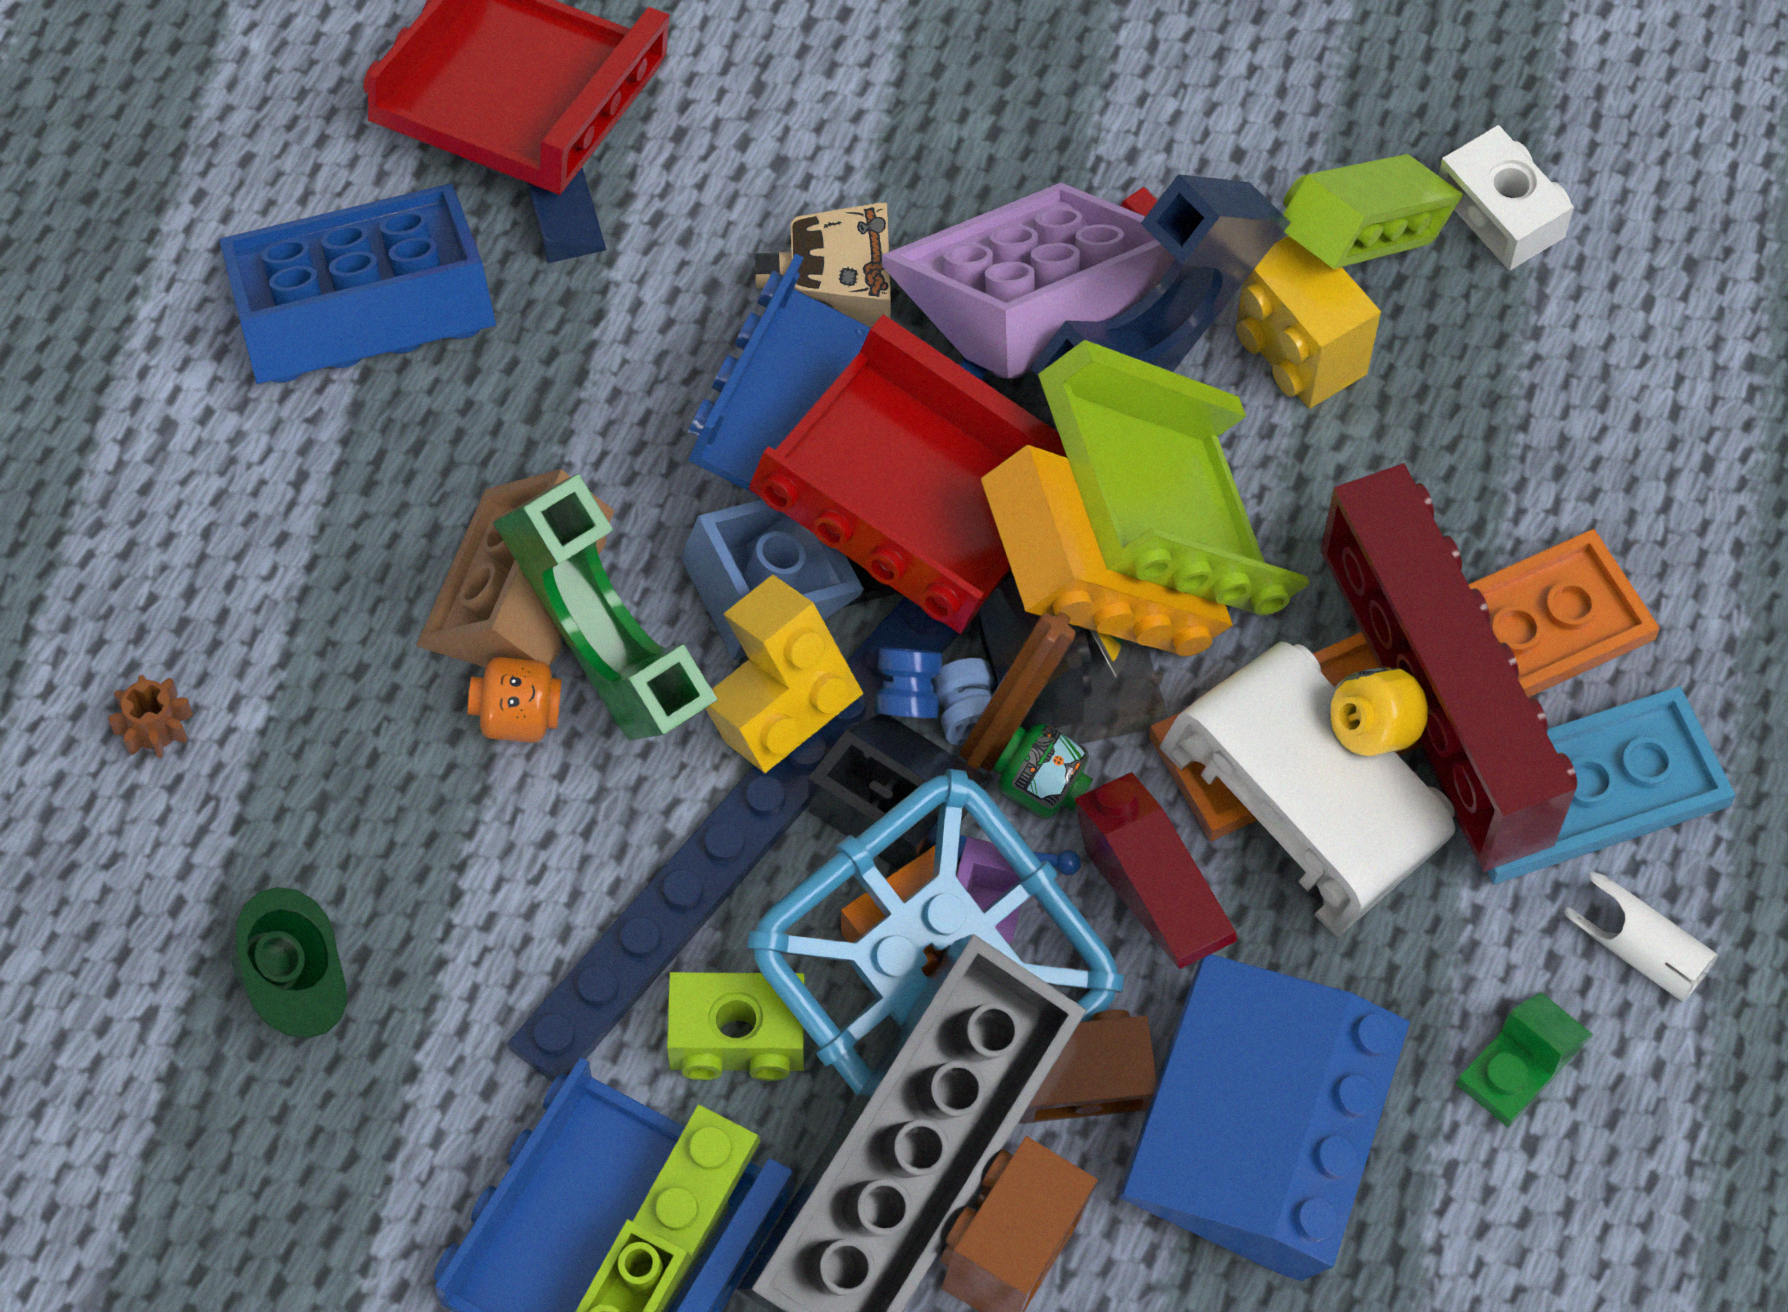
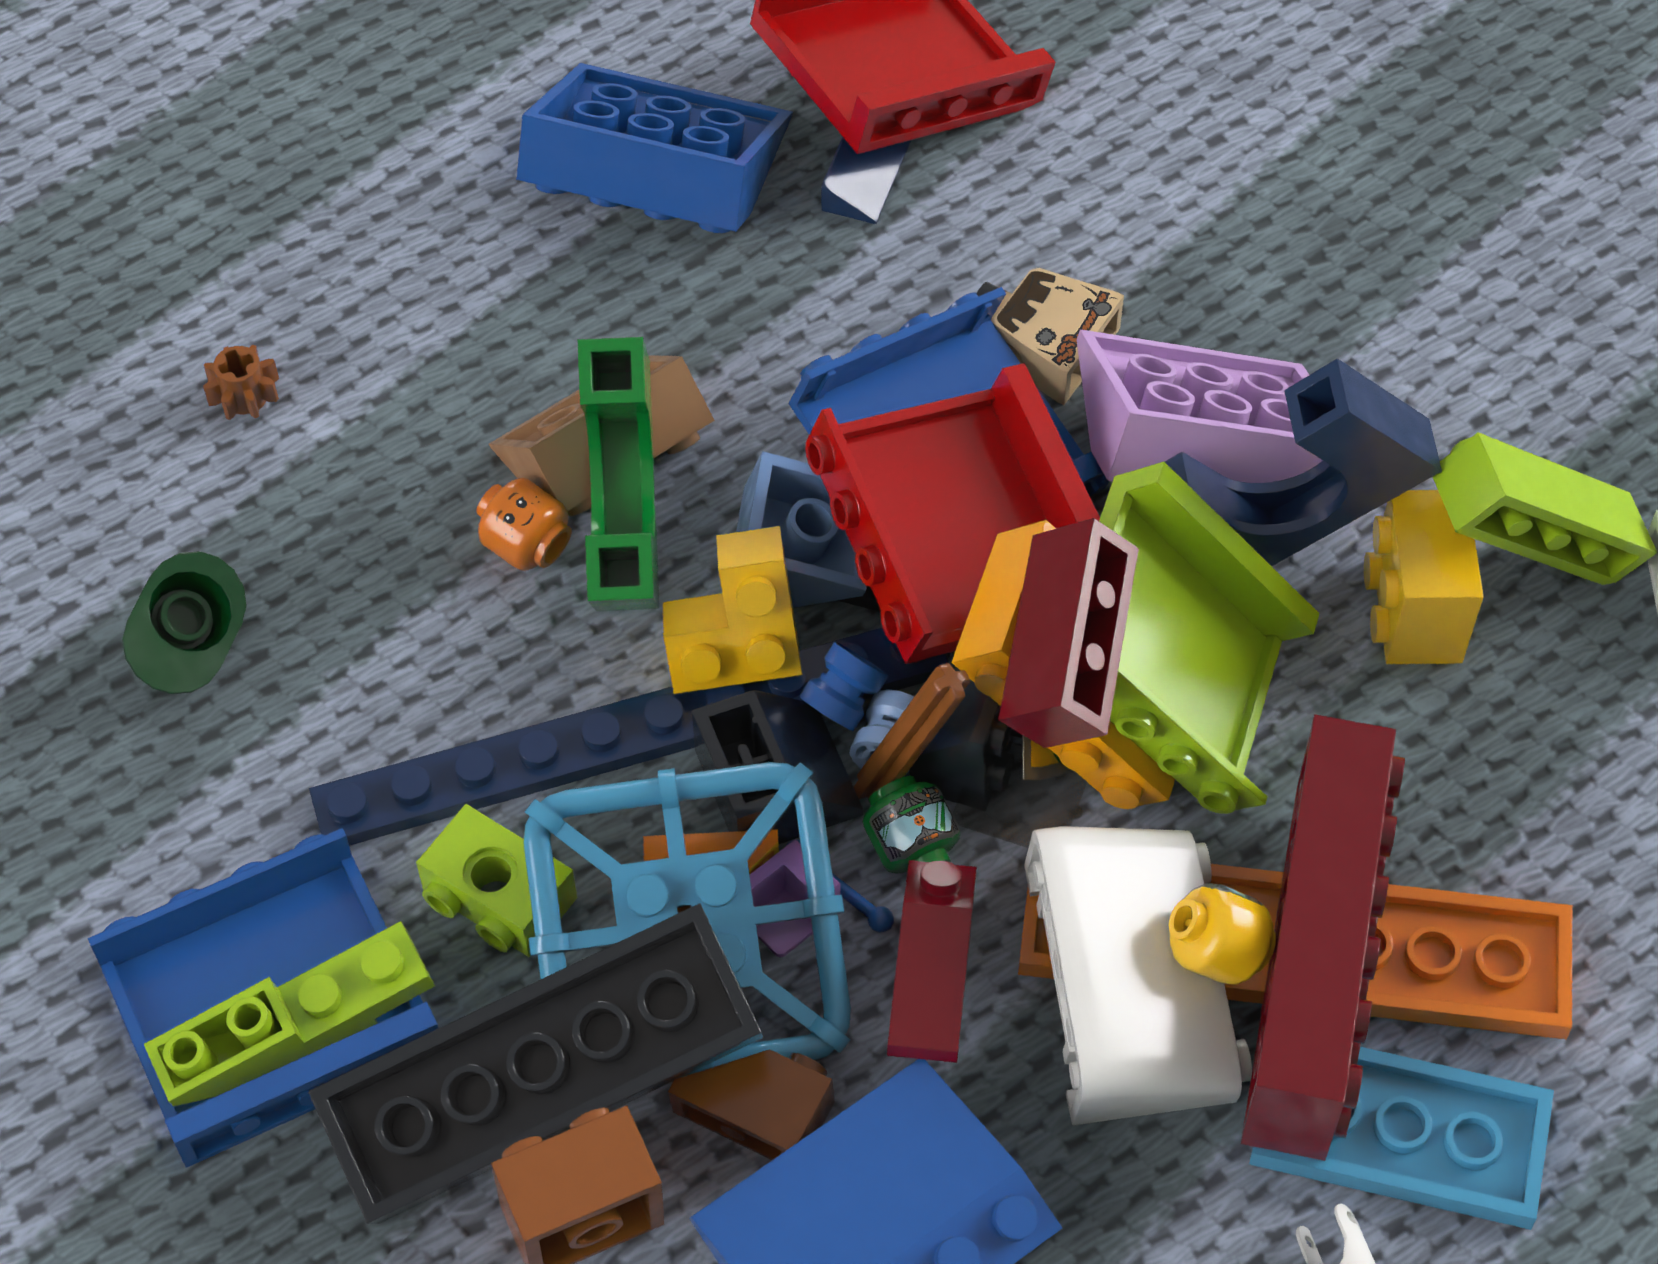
camera: 35 degrees right, 5 degrees down
none -> dark red brick [998,518,1139,748]

